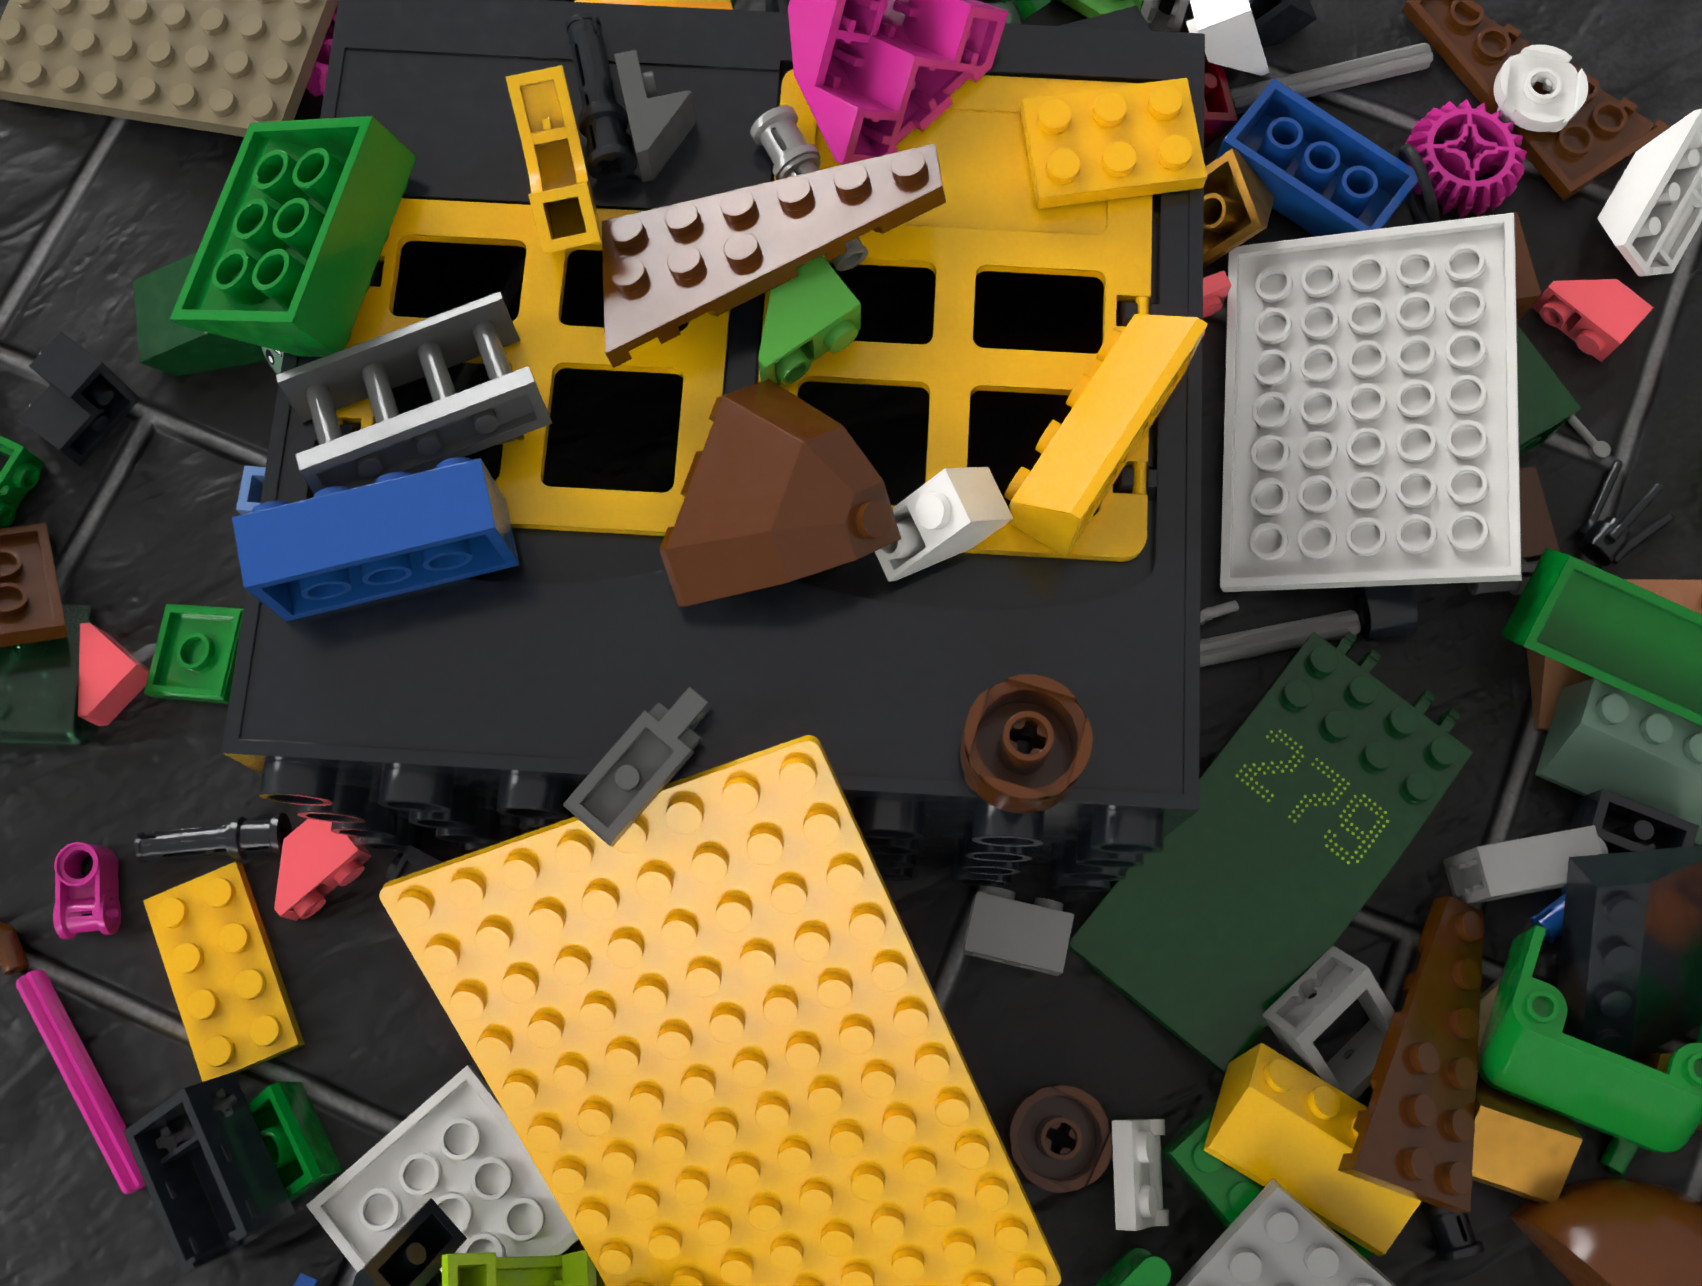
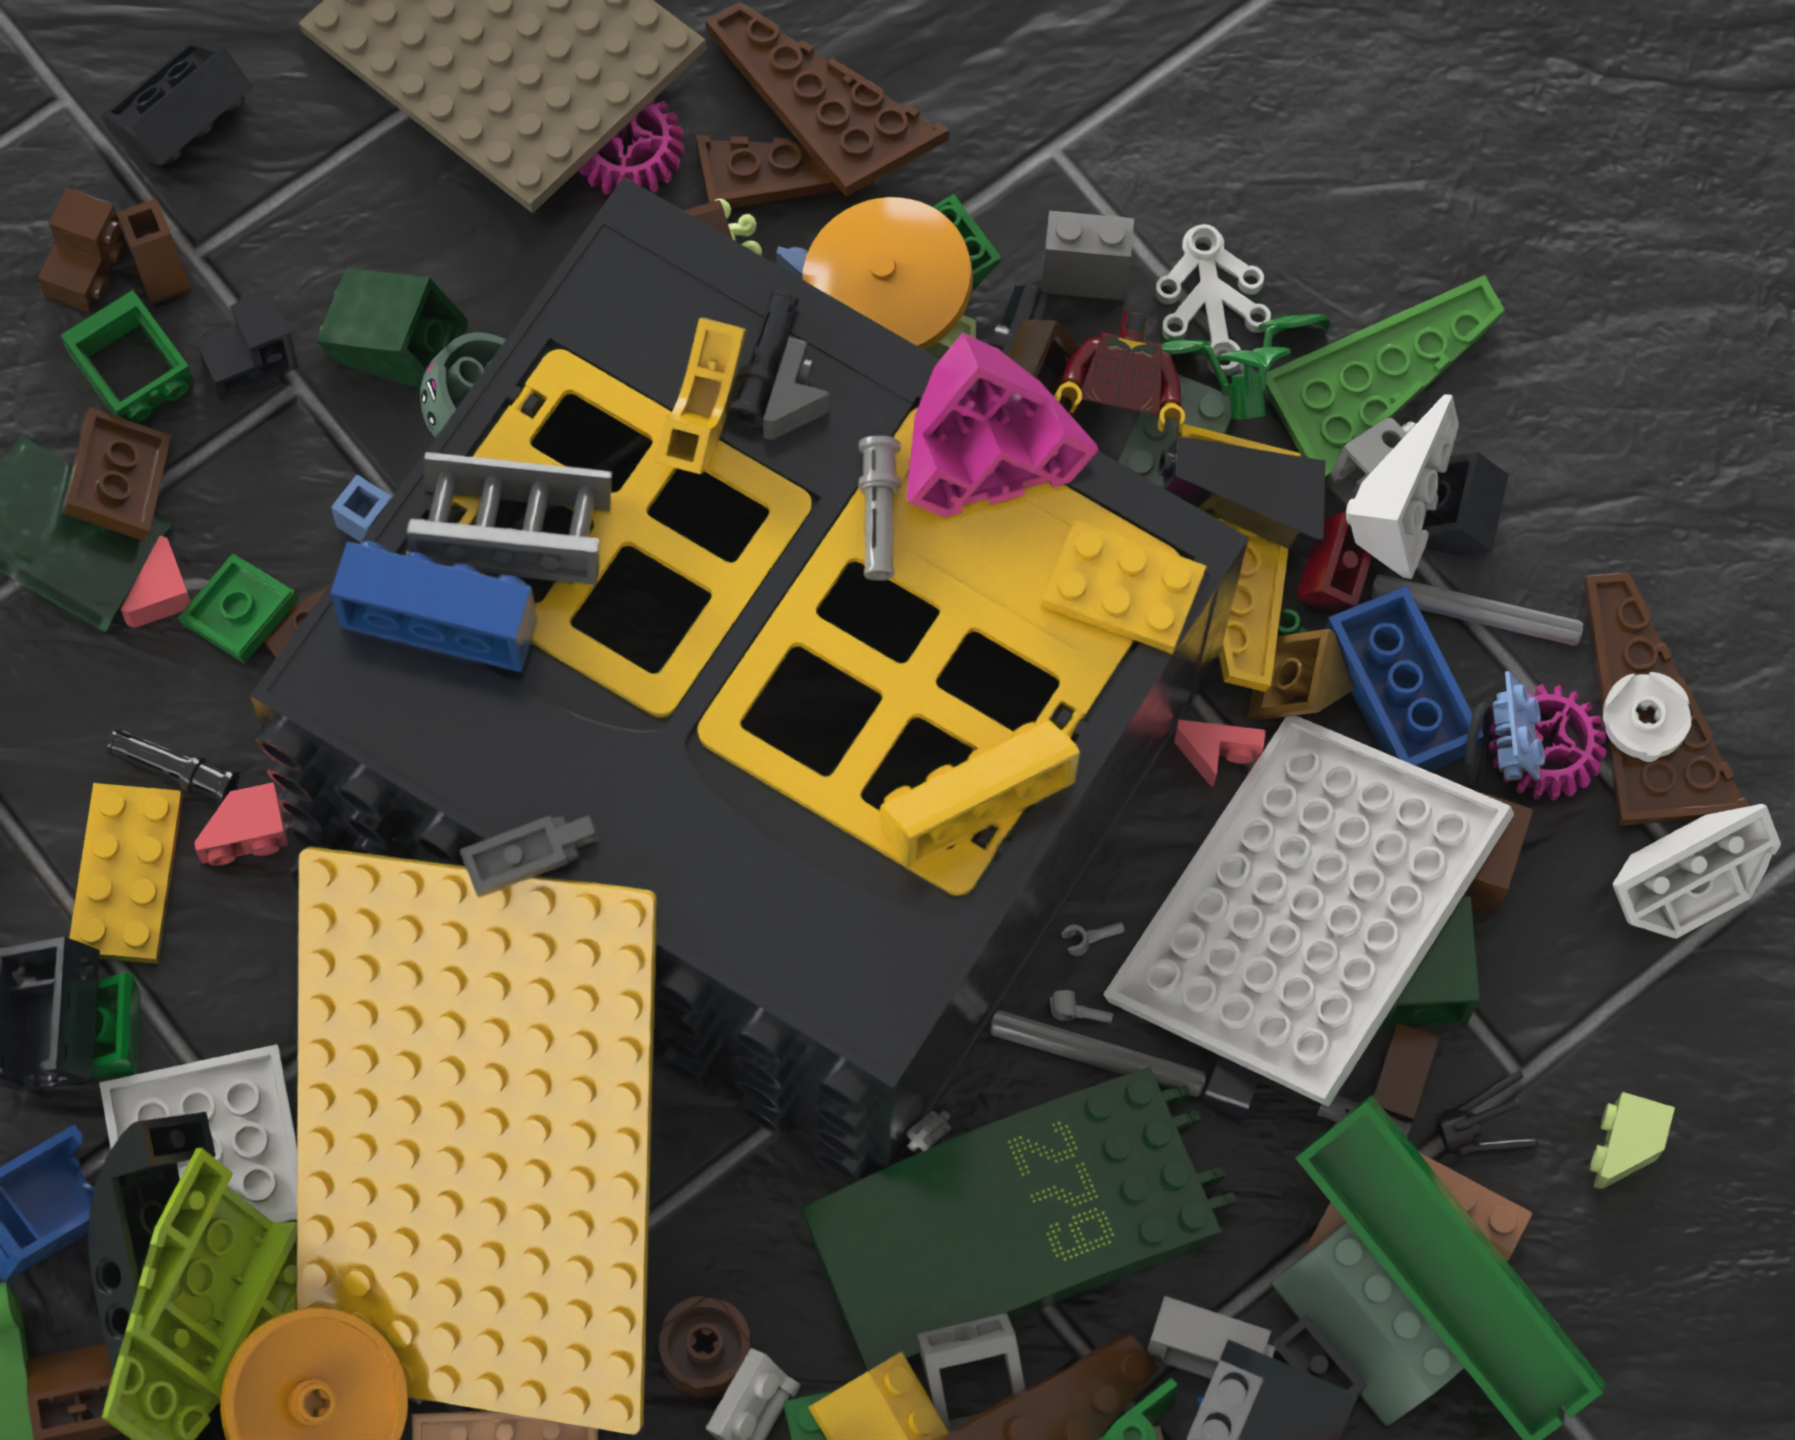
camera: 25 degrees right, 5 degrees down
dark pink piece [53,842,121,940] -> none
green slope [170,116,417,357] -> none
wing [602,143,946,368] -> none
reddish brown brick [659,379,901,607] -> none
bright green slope [758,255,861,385] -> none
white slope [875,467,1014,582] -> none
reddish brown brick [960,674,1093,814] -> none
light grey brick [961,886,1074,976] -> none
coral slope [1531,279,1654,363] -> none
light grey hinge [1567,415,1611,461] -> none
none -> light blue hinge [1493,671,1545,781]

